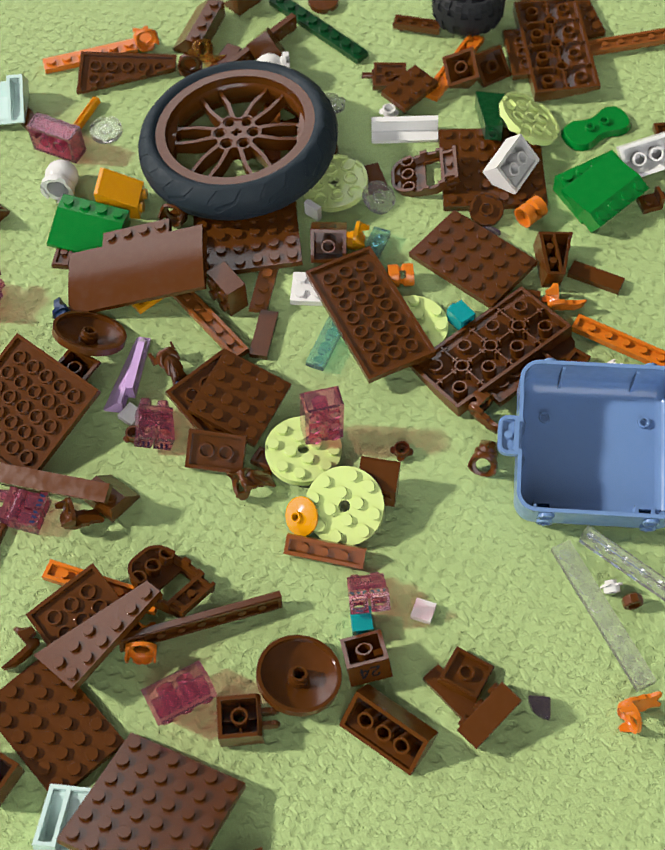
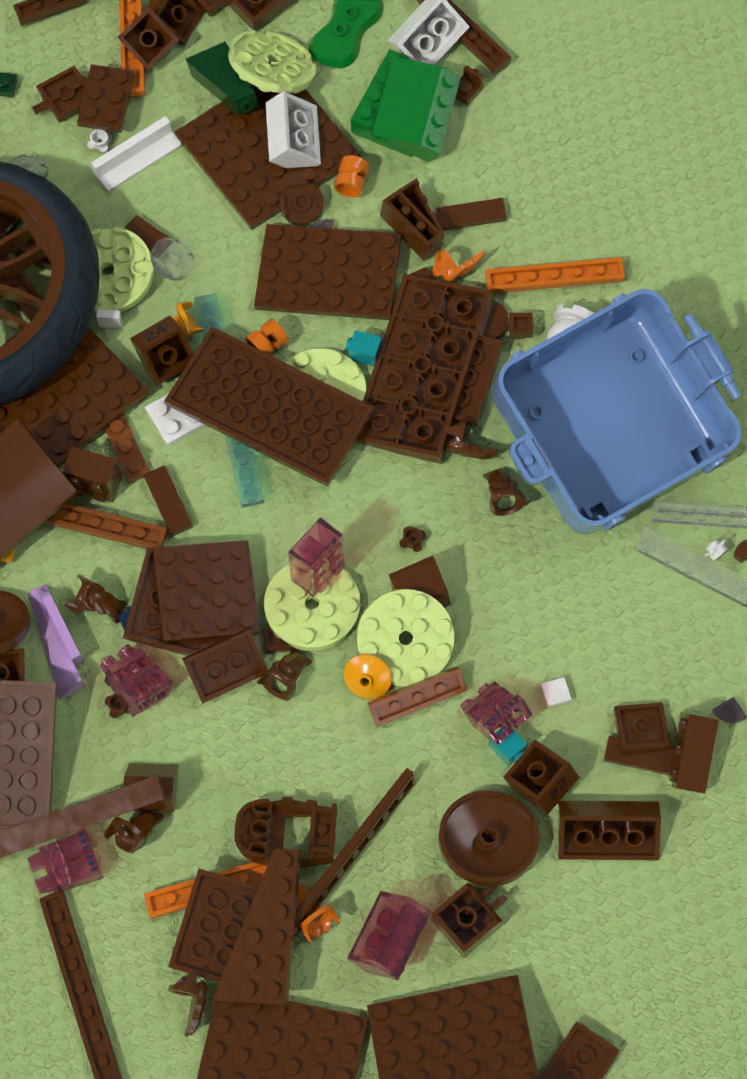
camera: 35 degrees left, 10 degrees up
white tile [117,402,145,426] -> none
reddish brown slope [391,145,461,197] -> none

